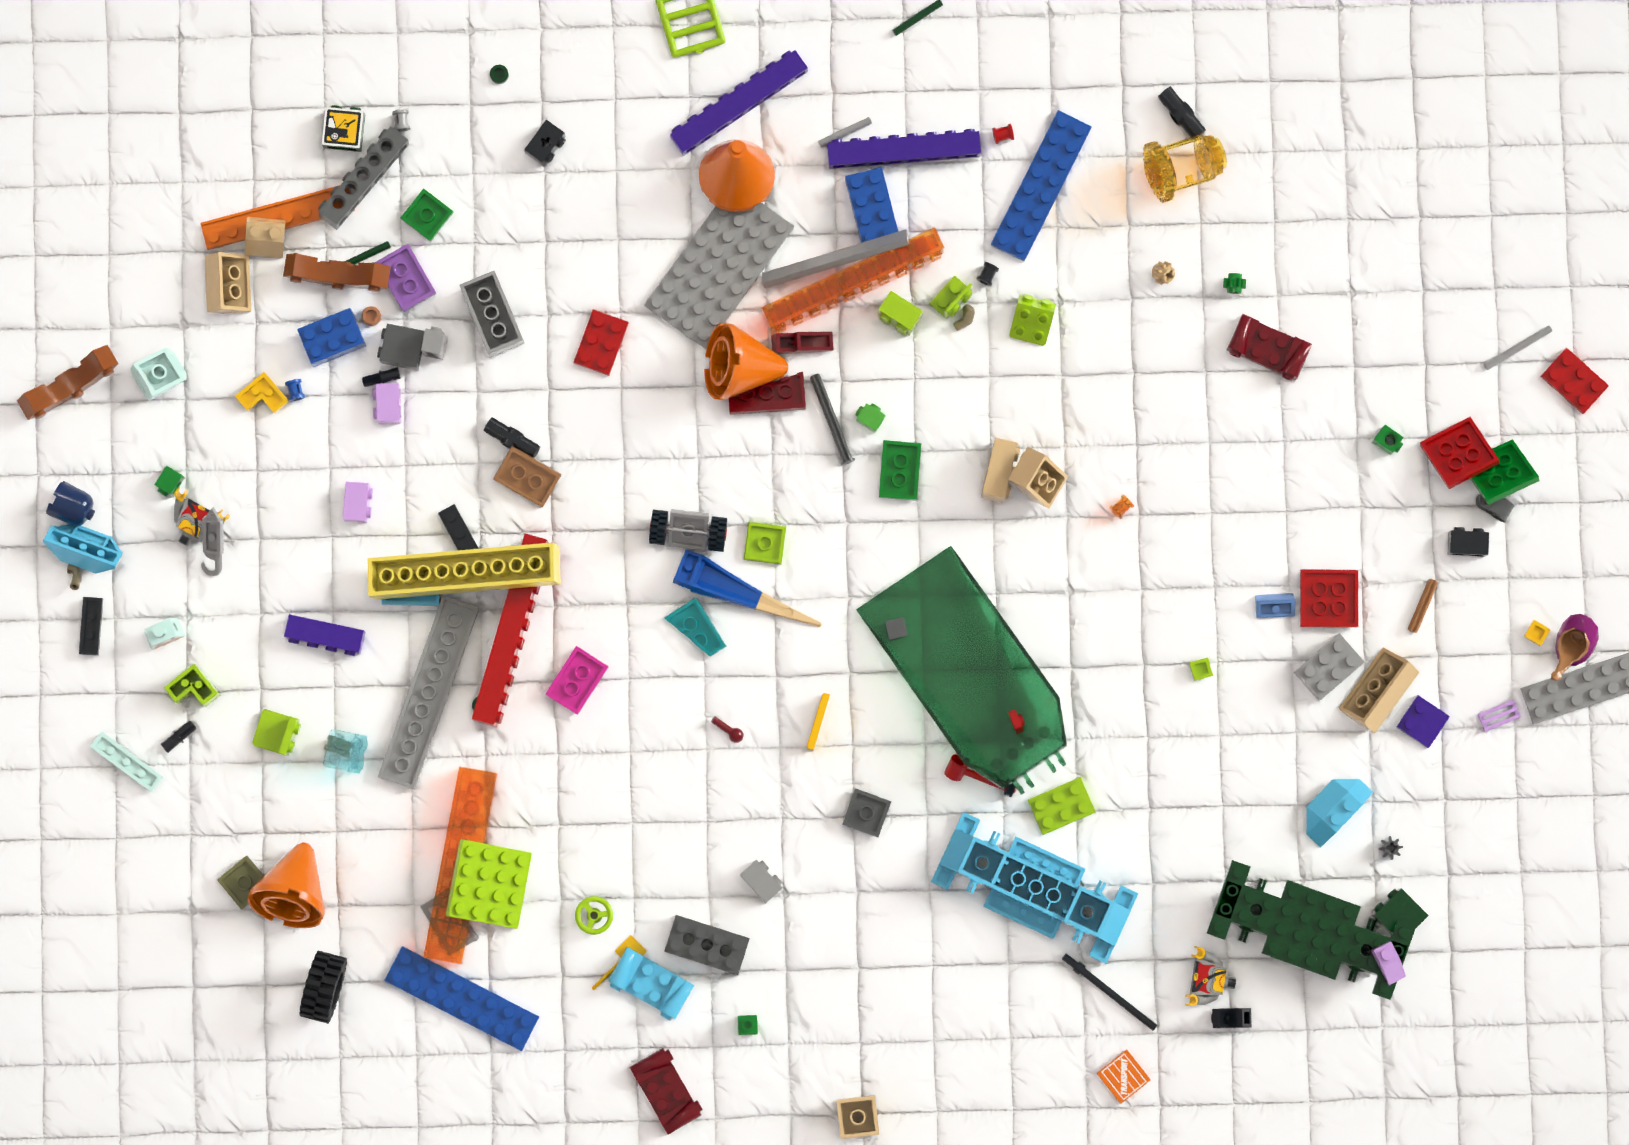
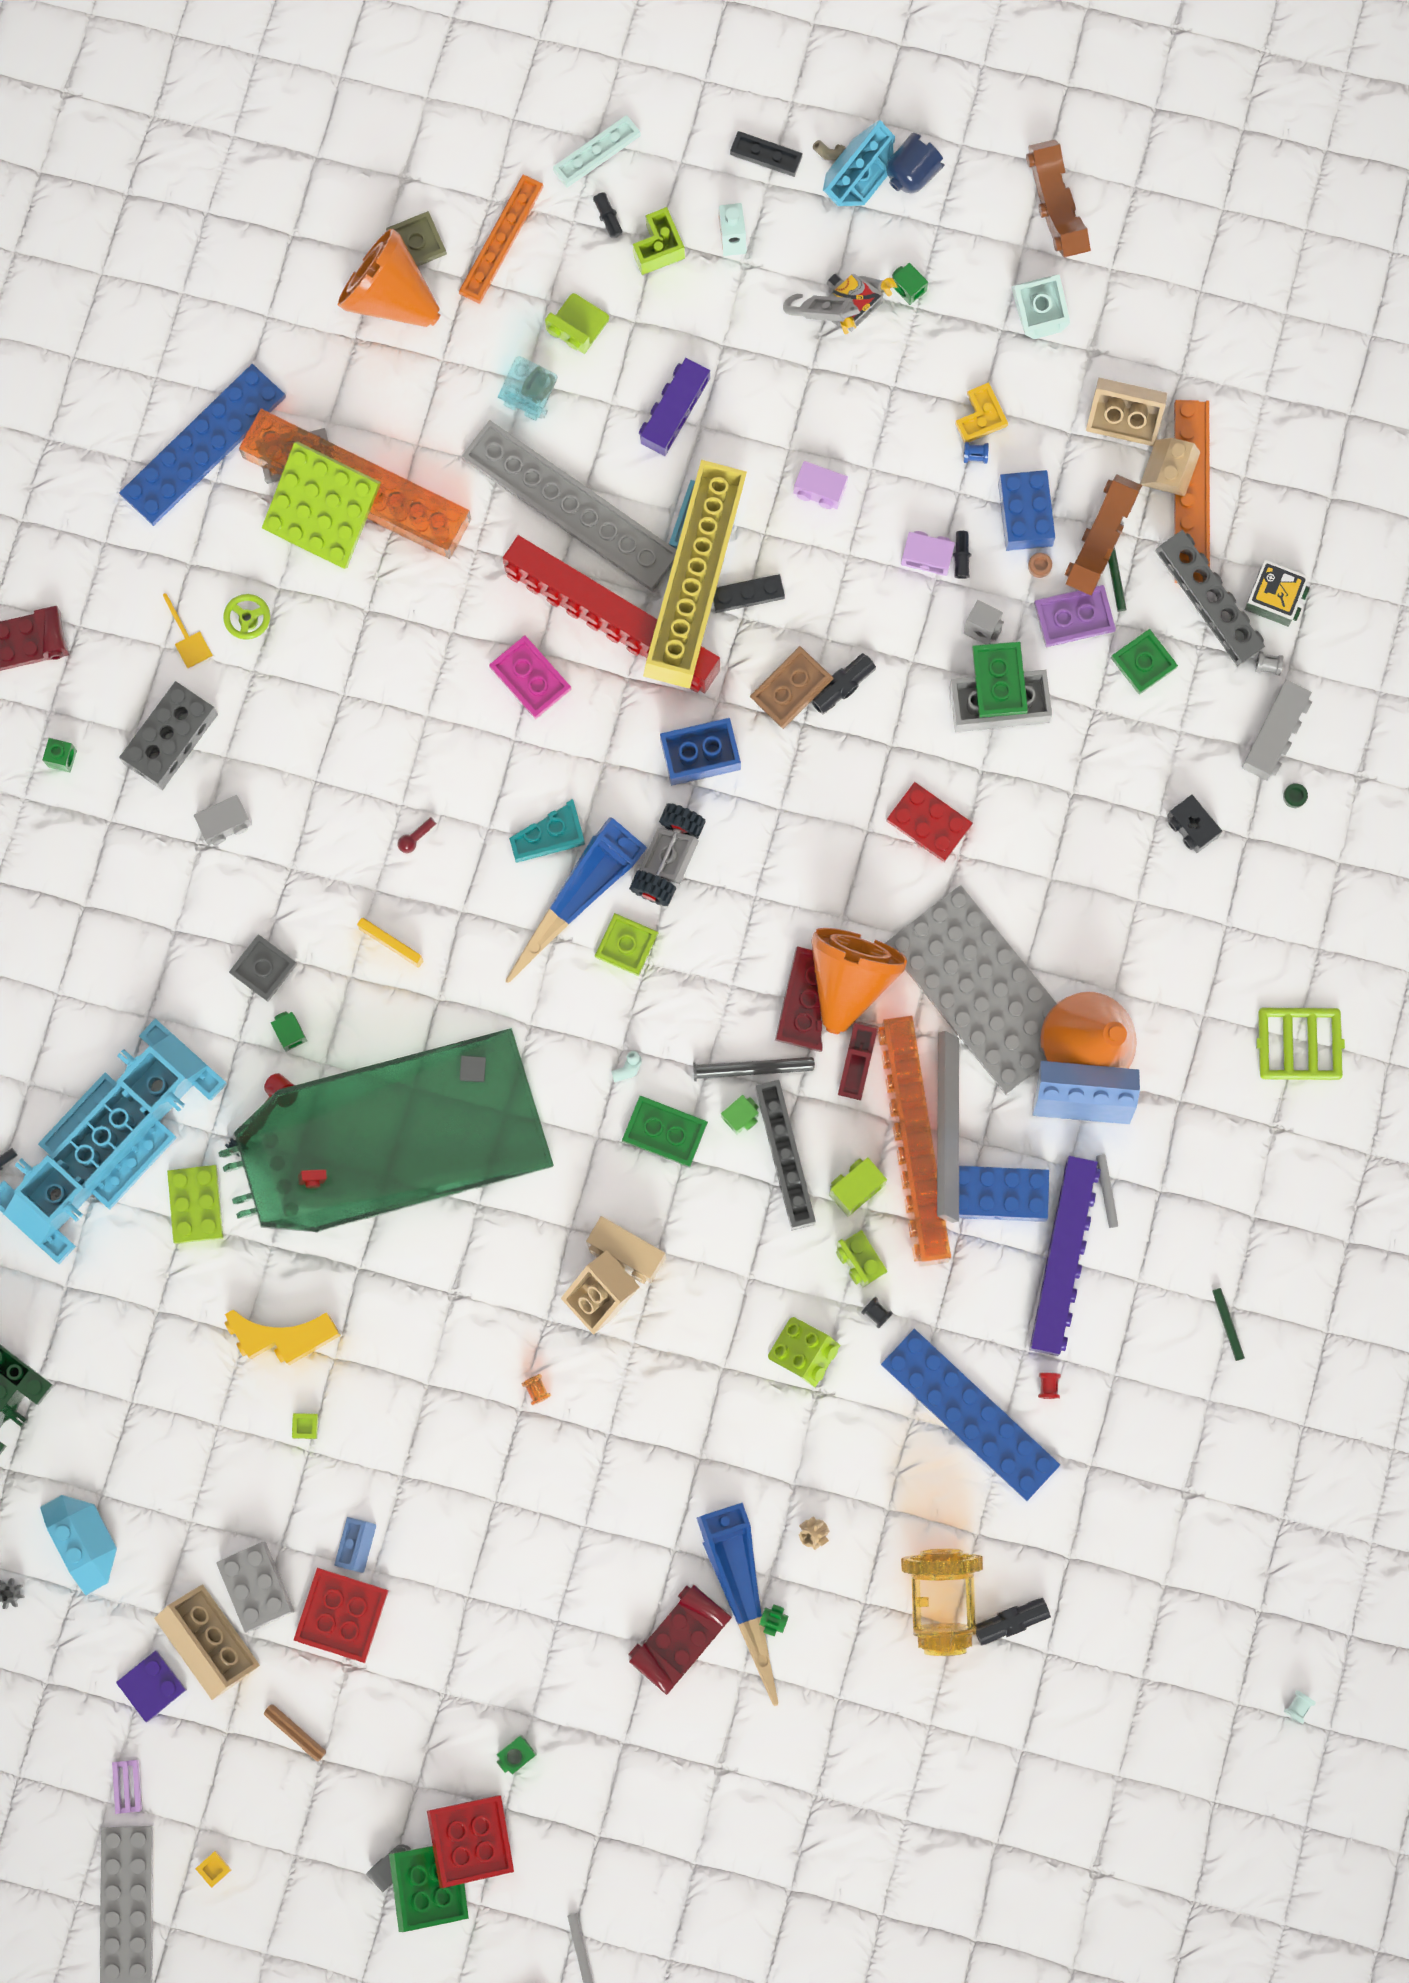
camera: 110 degrees right, 5 degrees down
black tyre [299,950,347,1024] -> none
dark grey piece [377,323,425,371] -> none
medium azure piece [608,947,695,1021] -> none
dark purple brick [670,50,808,156] -> none
dark tan arm [953,304,975,332] -> none
black brick [1447,527,1489,557] -> none
hat [1551,614,1599,681] -> none
none -> yellow arch [224,1310,341,1366]
none -> green brick [270,1011,308,1052]
none -> orange tile [459,174,544,304]
none -> light aqua arm [611,1051,642,1082]
none -> blue brick [660,718,741,786]
none -> blue plate [696,1502,779,1706]
none -> dark grey brick [755,1080,816,1231]
none -> green plate [972,642,1028,718]
none -> medium blue slope [1032,1061,1140,1125]
none -> light grey brick [1242,680,1313,781]

